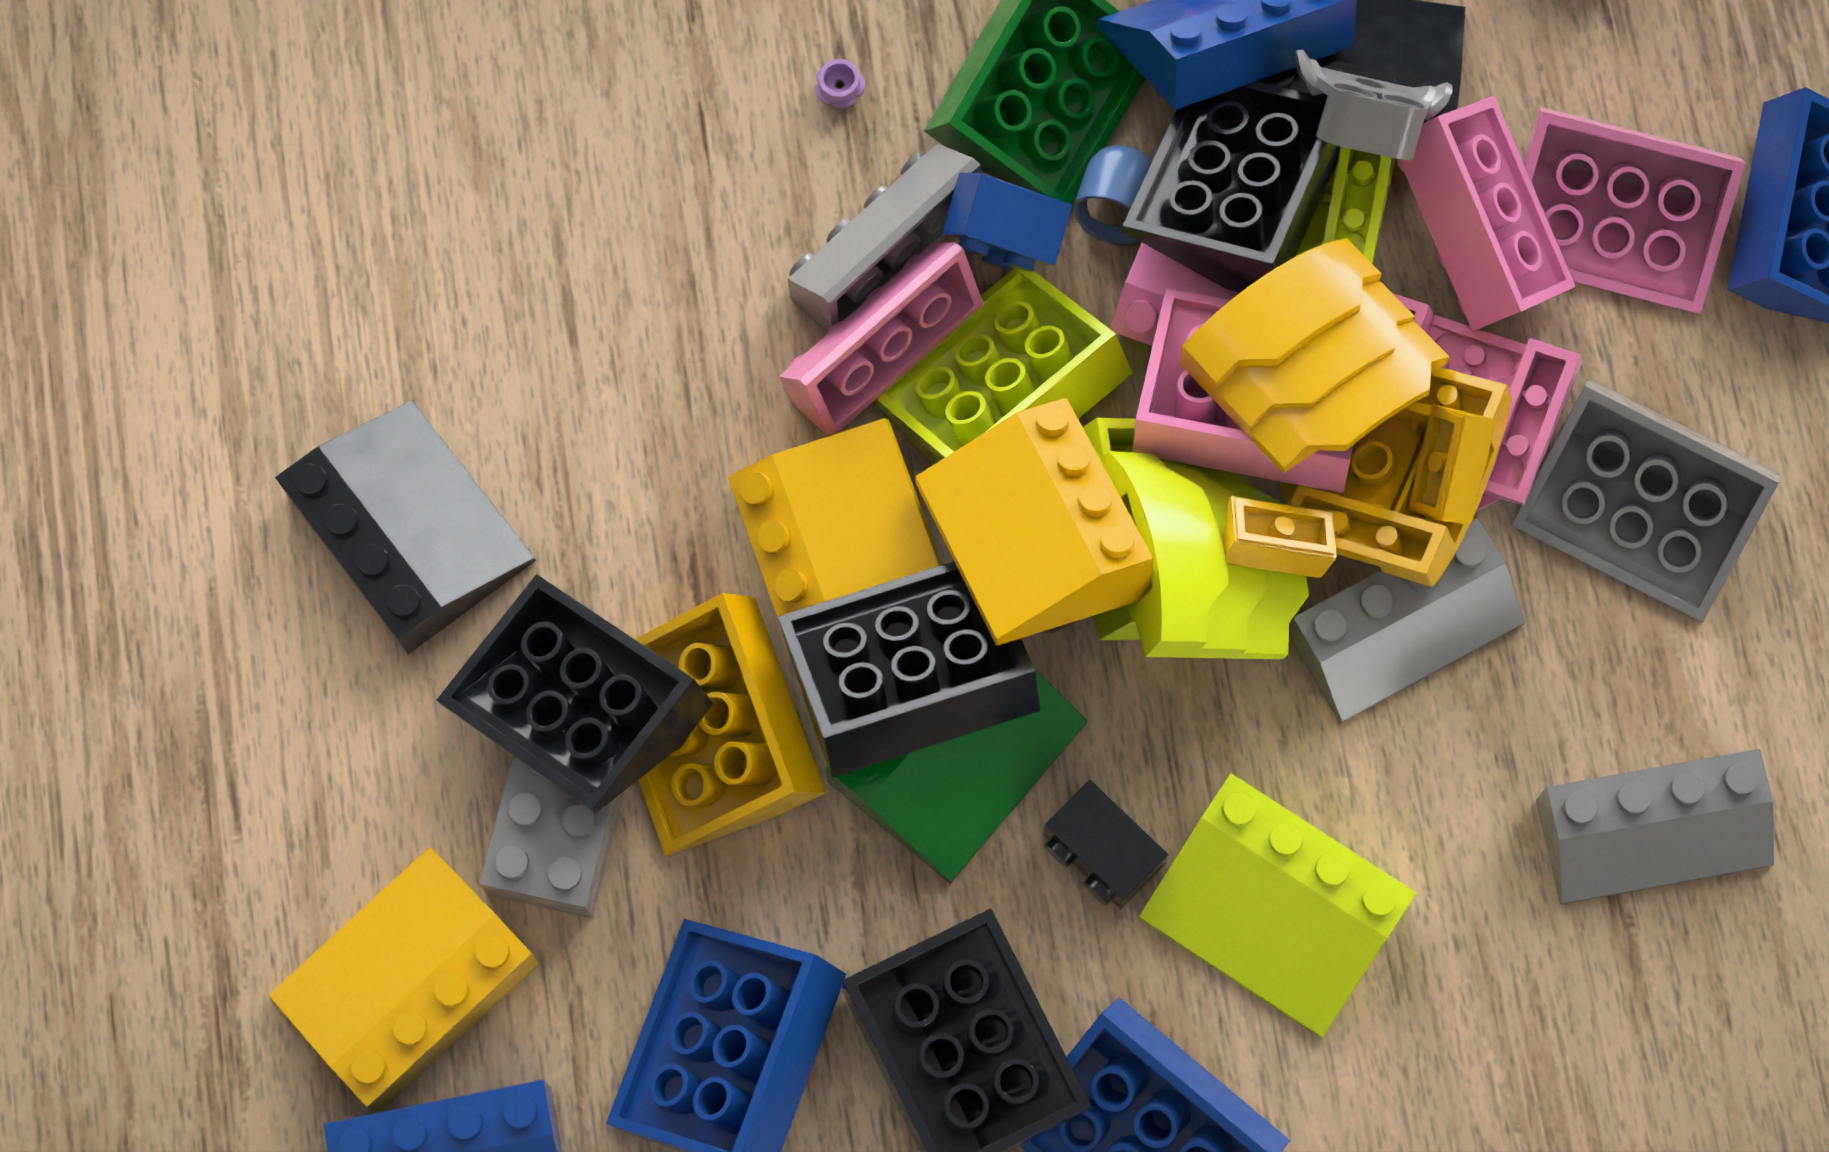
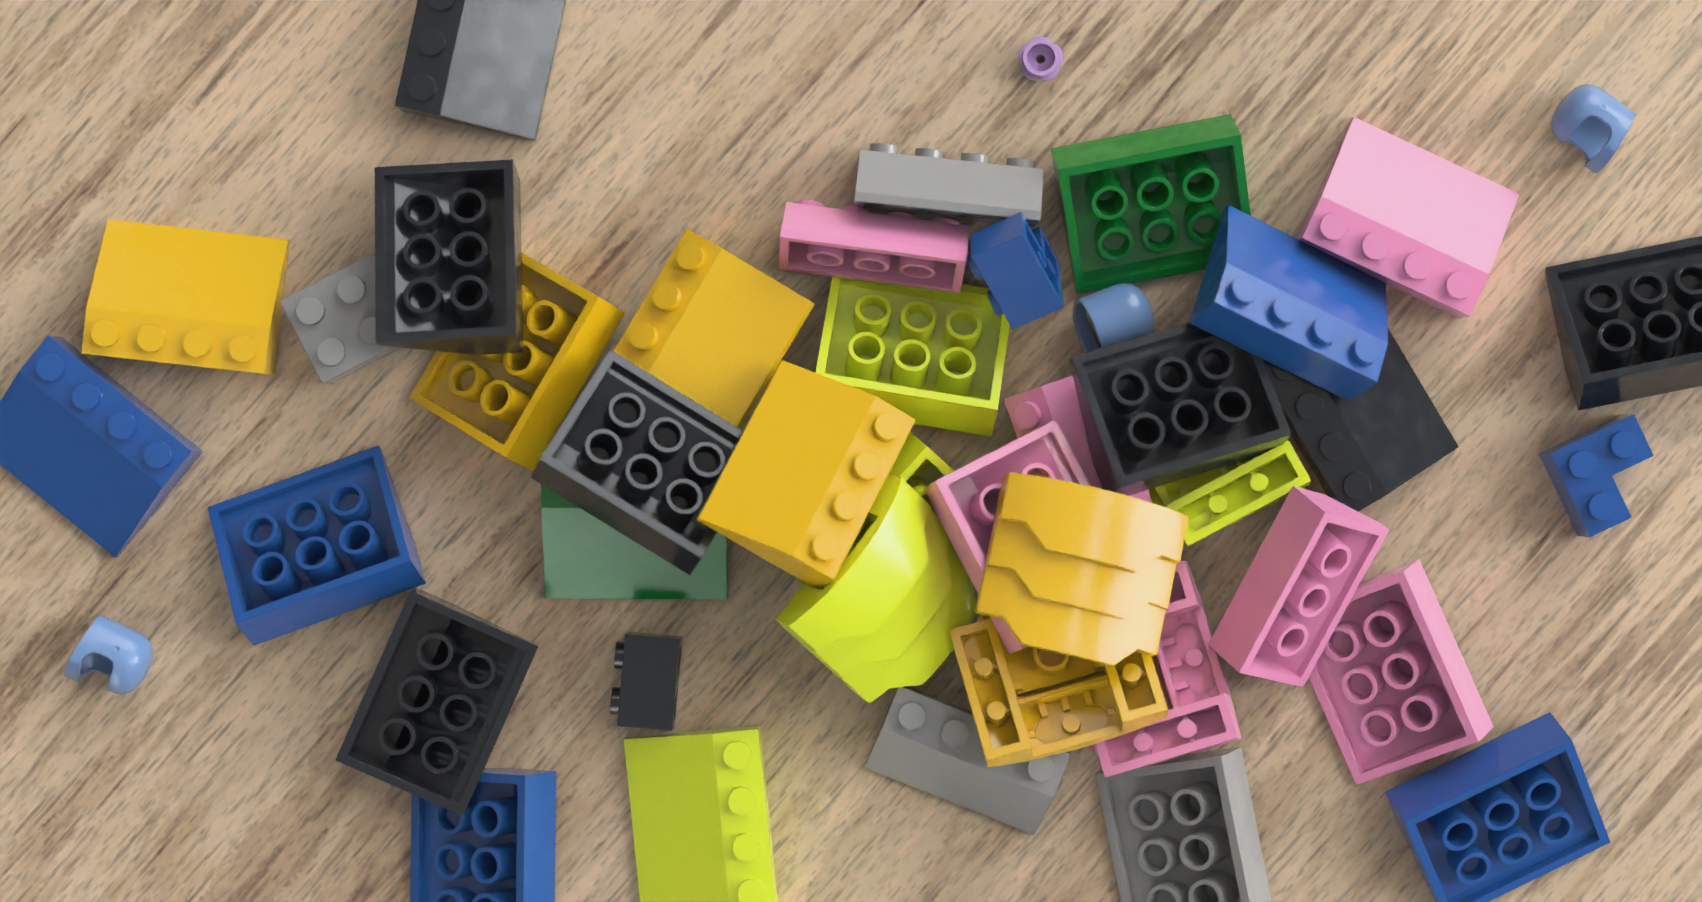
camera: 45 degrees right, 15 degrees up
yellow slope [1223,496,1337,578] -> none
light grey piece [1294,50,1452,160] -> none
yellow slope [1408,404,1495,524] -> none

